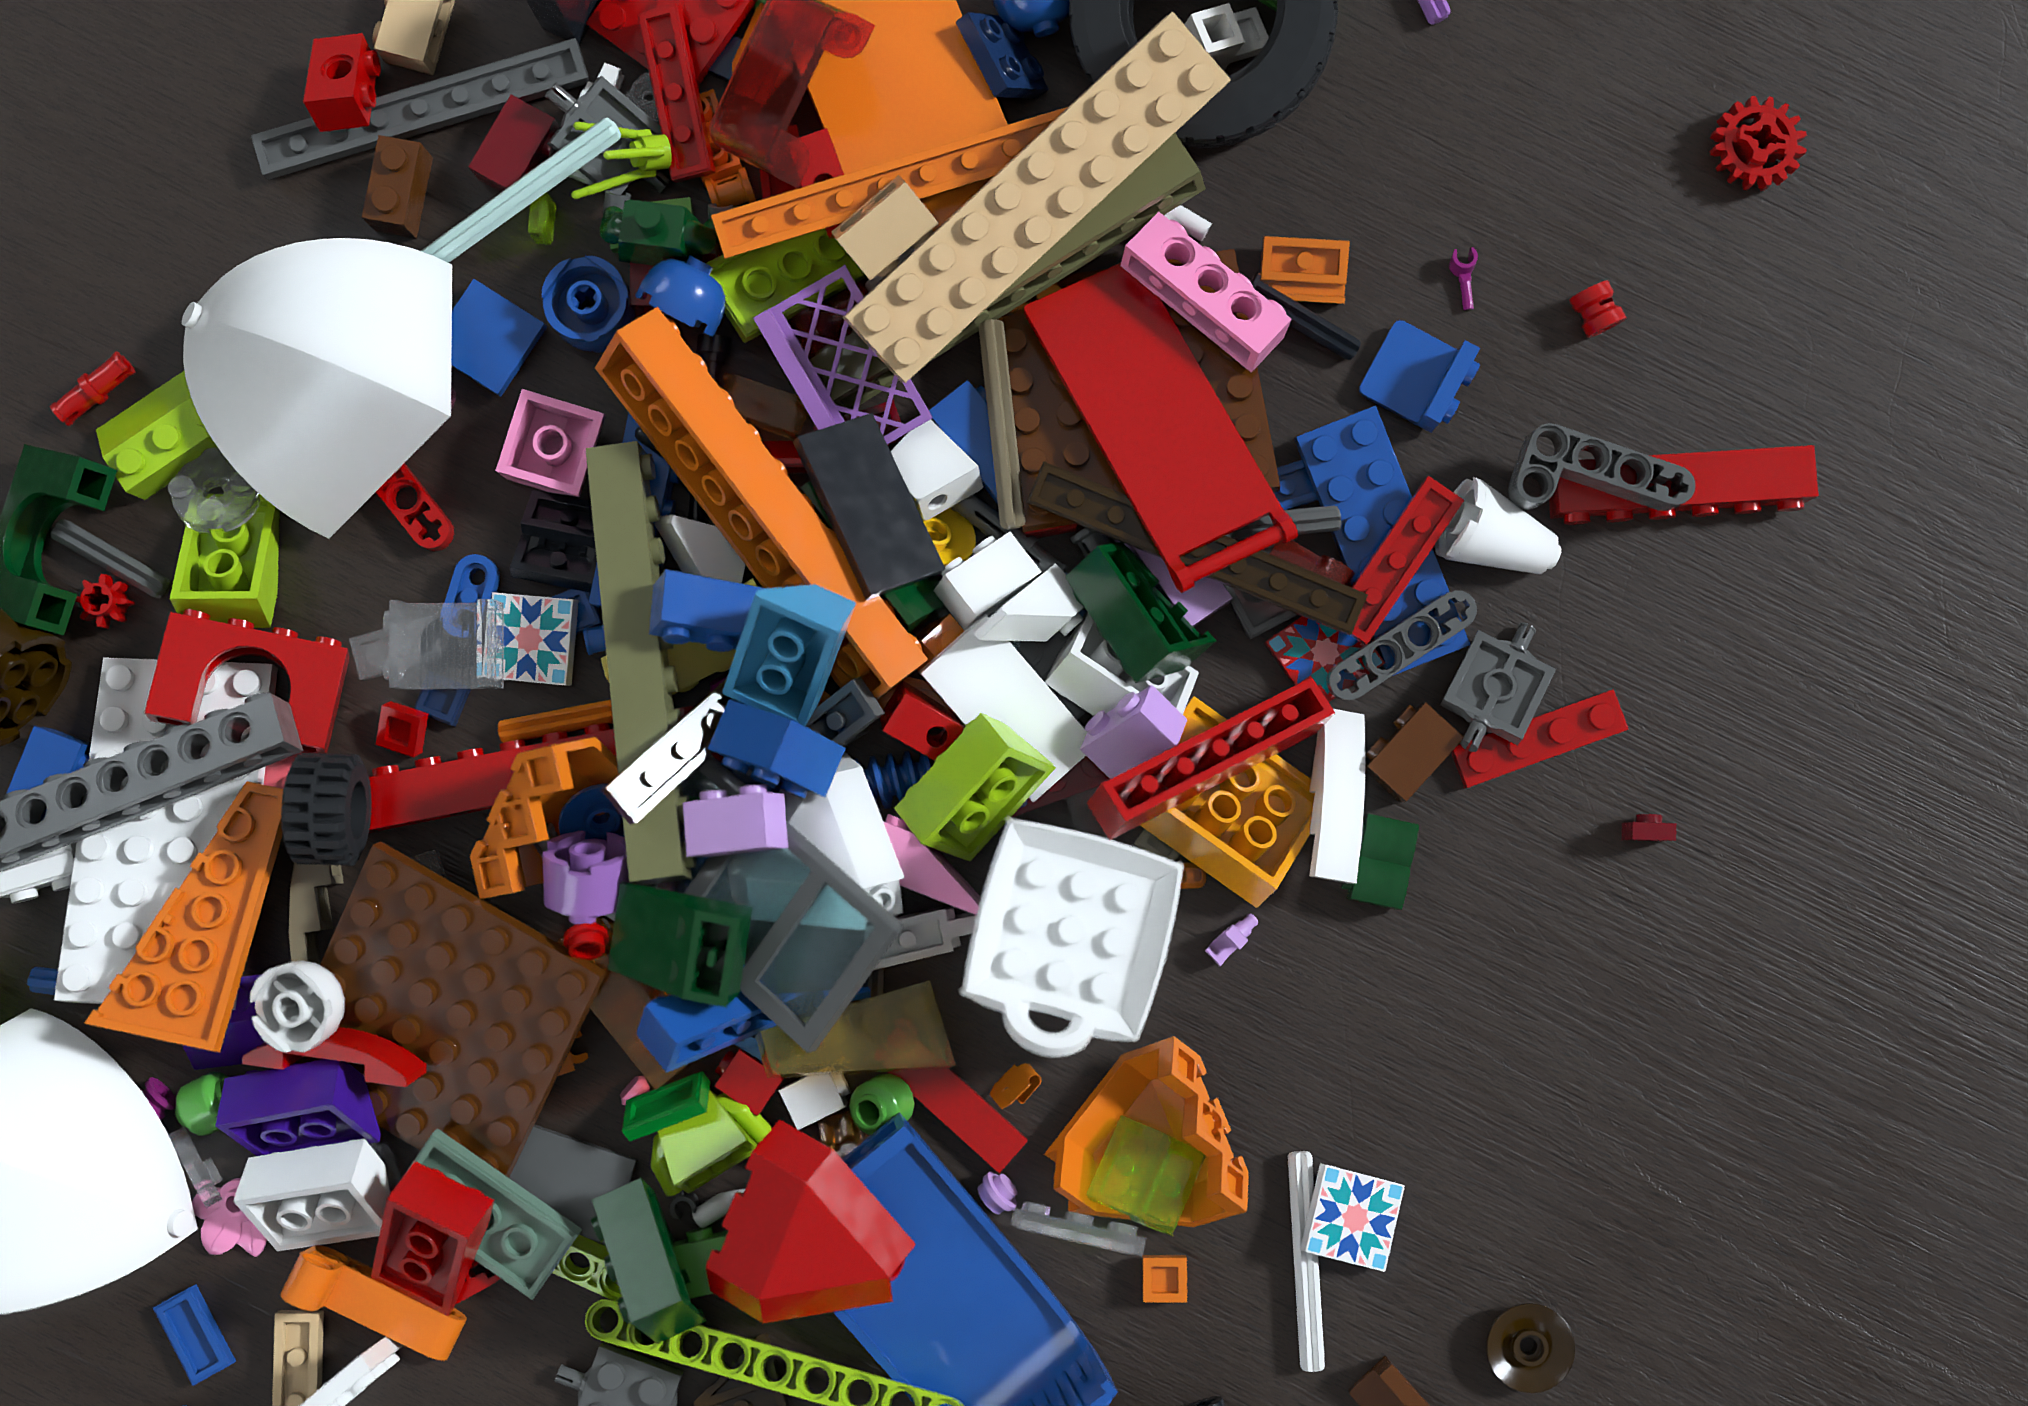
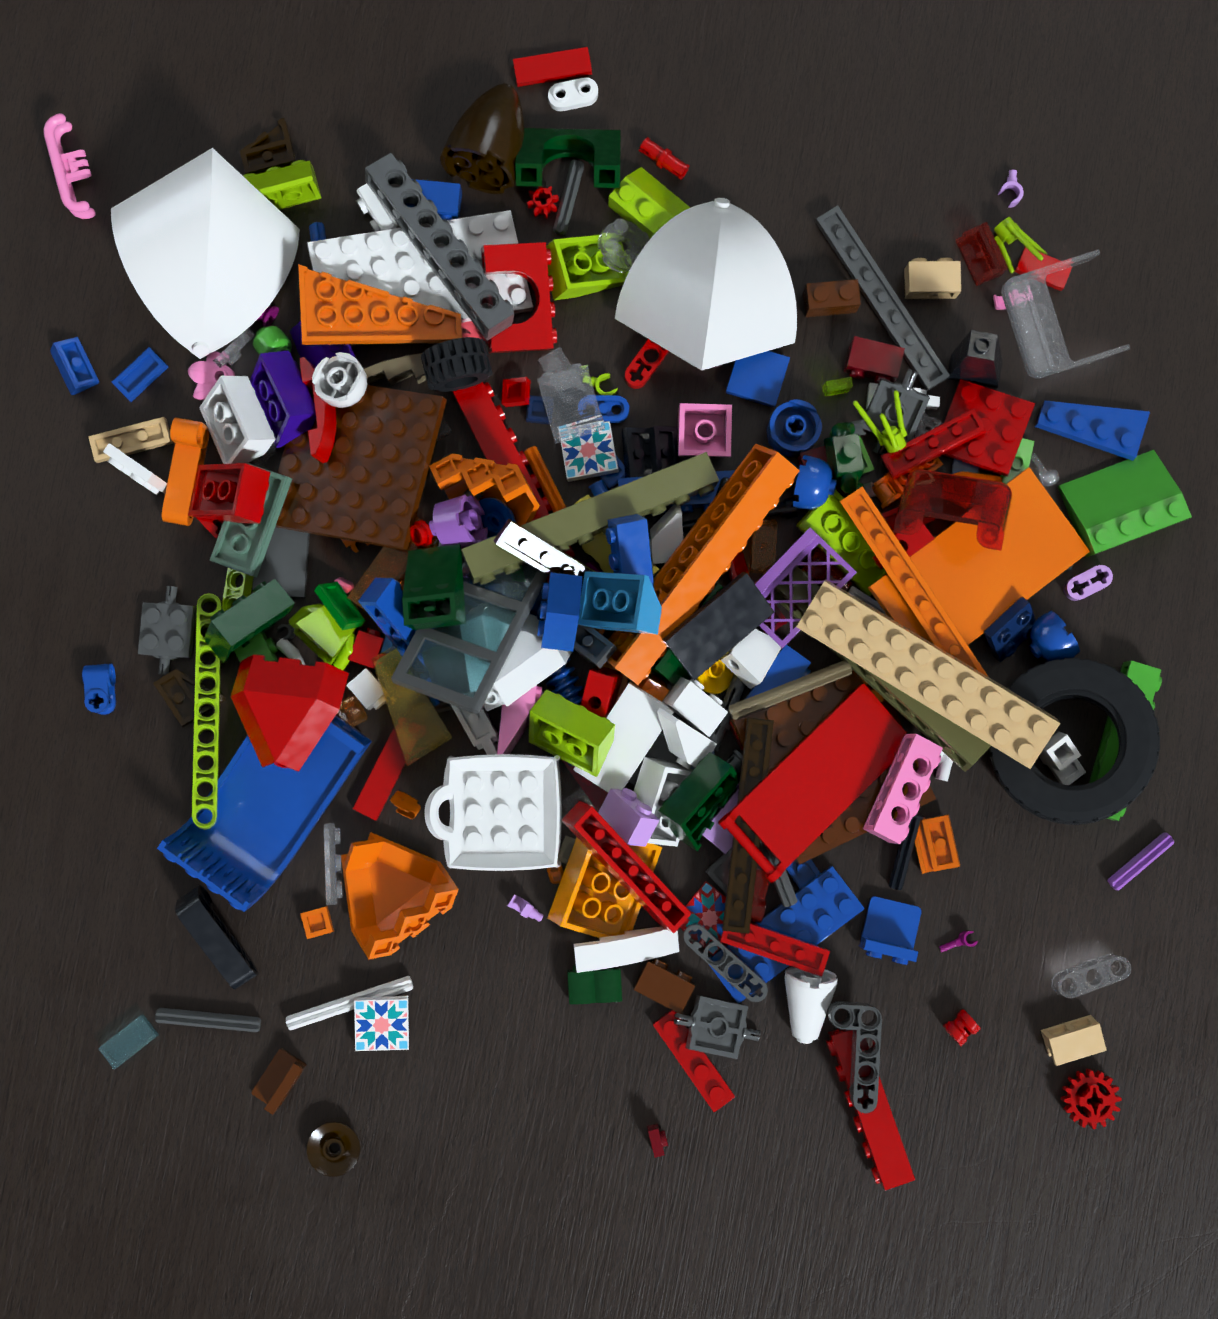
camera: 65 degrees right, 0 degrees up
red brick [303,33,381,132] -> none
light aqua axle [421,117,621,263] -> none
lavender brick [683,785,788,857] -> none
tan brick [831,175,938,281] -> none
bright green head [849,1074,914,1135] -> none
lavender plate [978,1172,1017,1214] -> none
clear neon green slope [1086,1115,1206,1236] -> none
none -> lime piece [583,373,618,395]
none -> tan hinge [1041,1015,1107,1066]
none -> clear beam [1051,954,1131,999]

